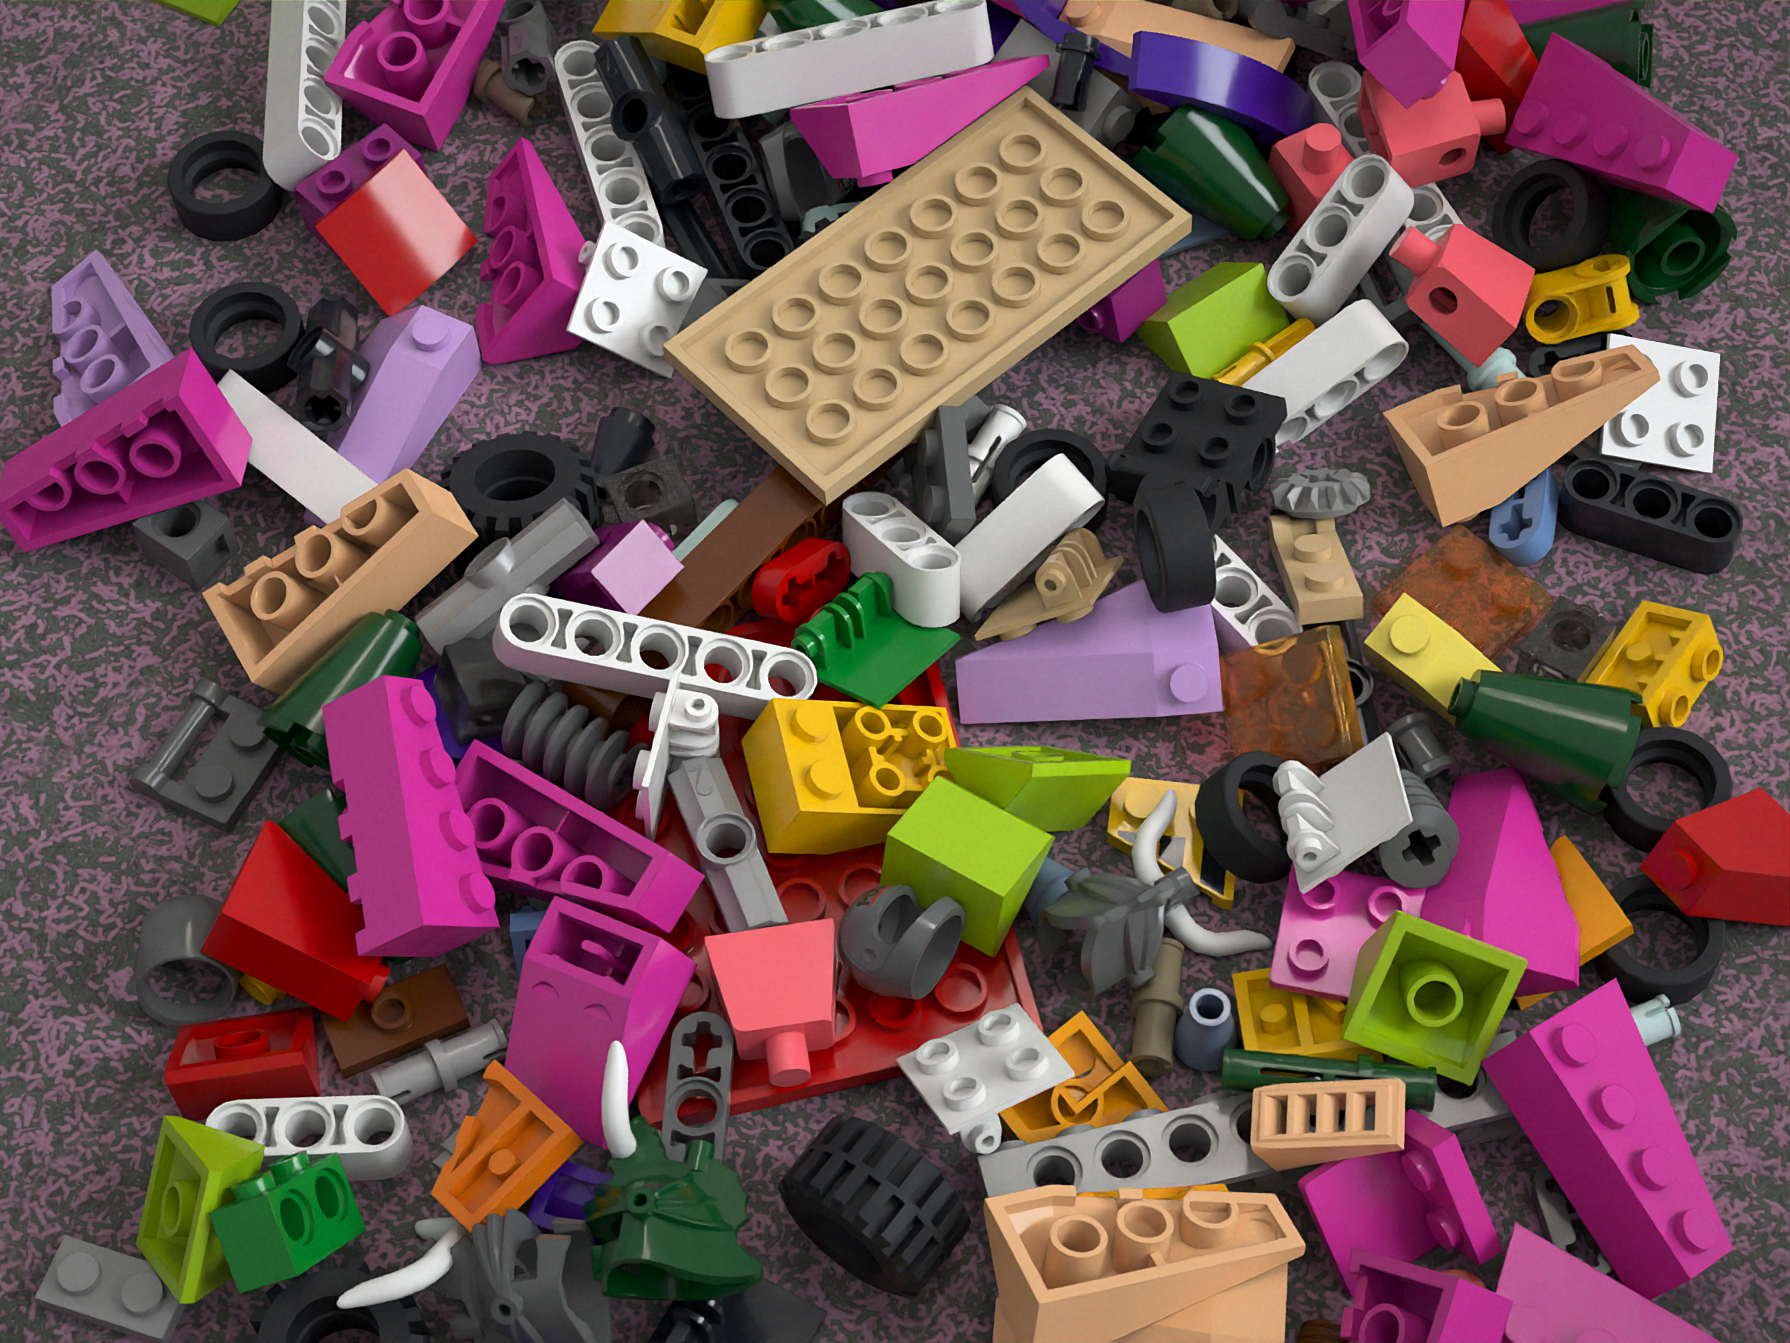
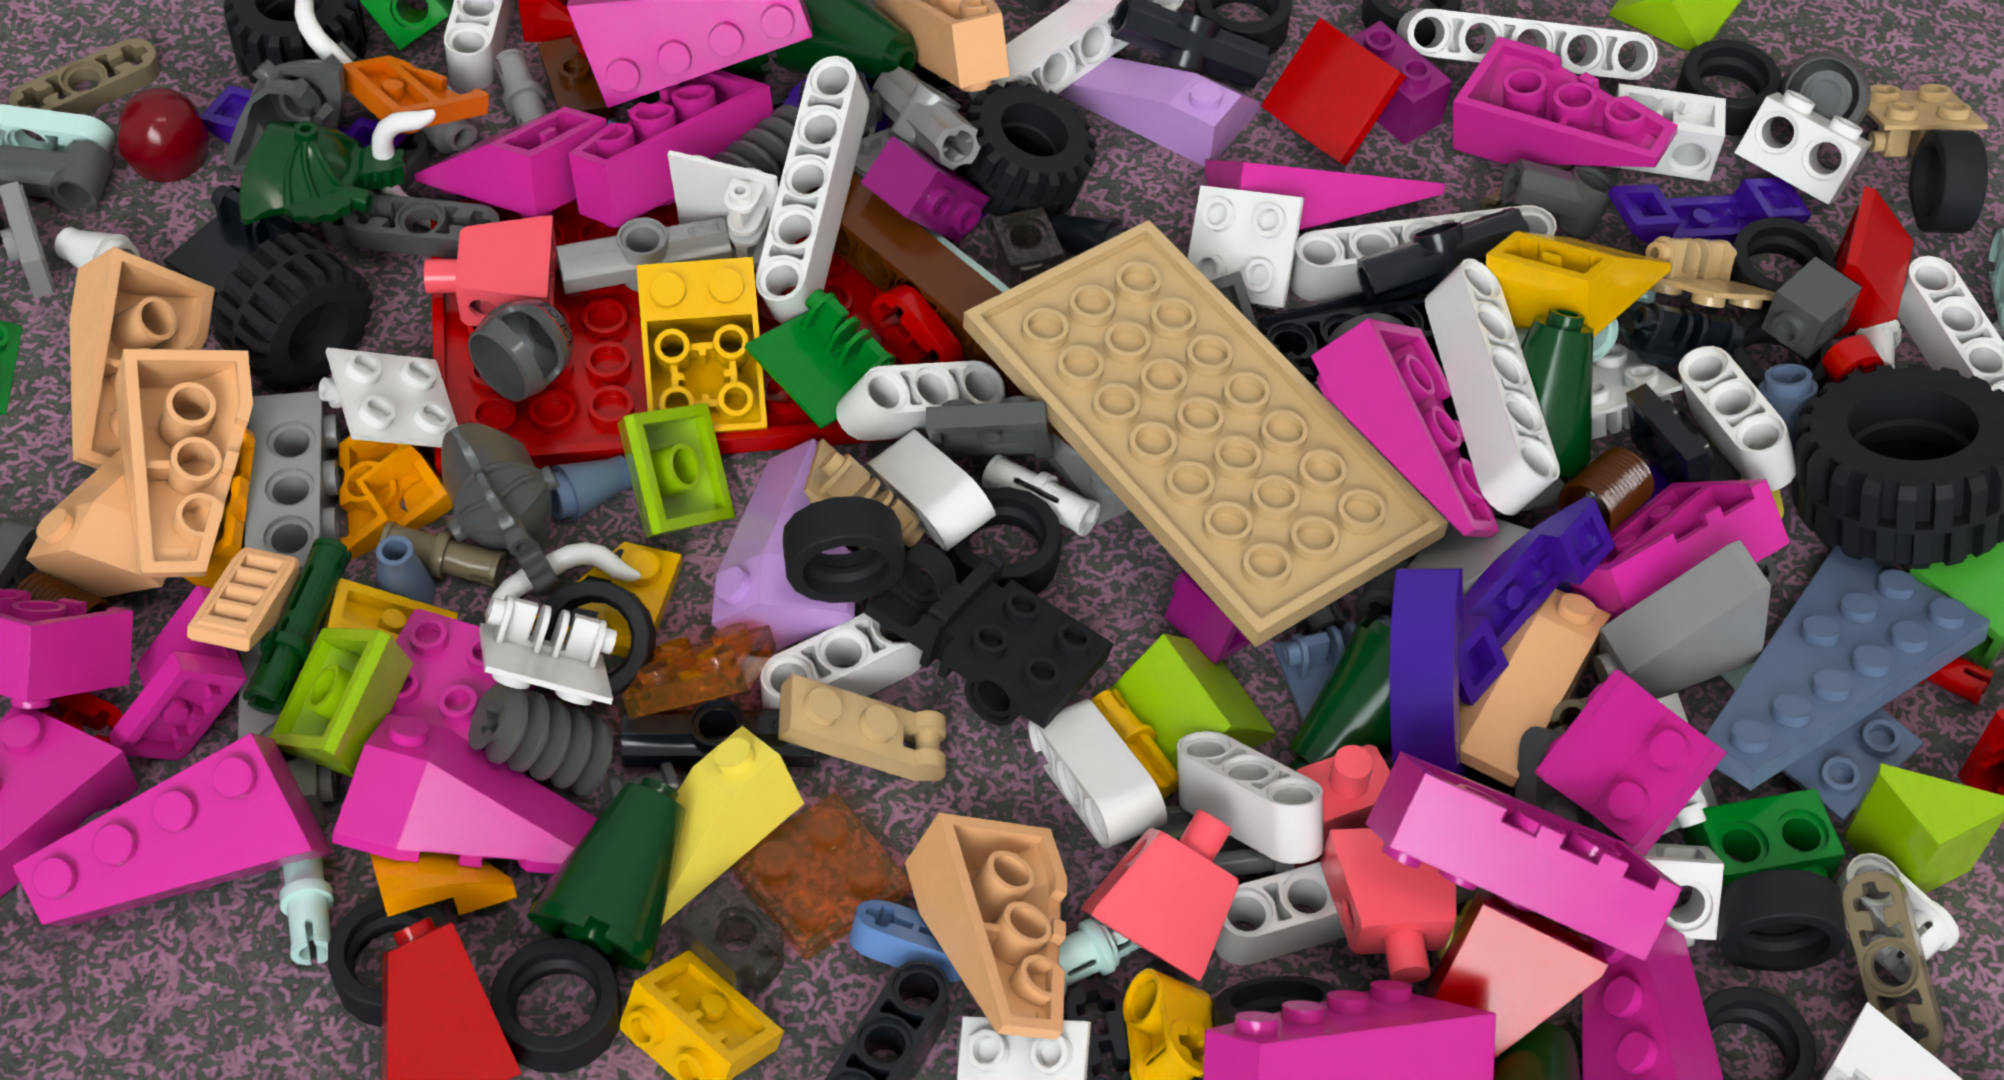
camera: 90 degrees right, 5 degrees down
lime slope [879,775,1056,957] -> none
black pin [1048,32,1103,112] -> none
light grey gear [1271,467,1371,519] -> none

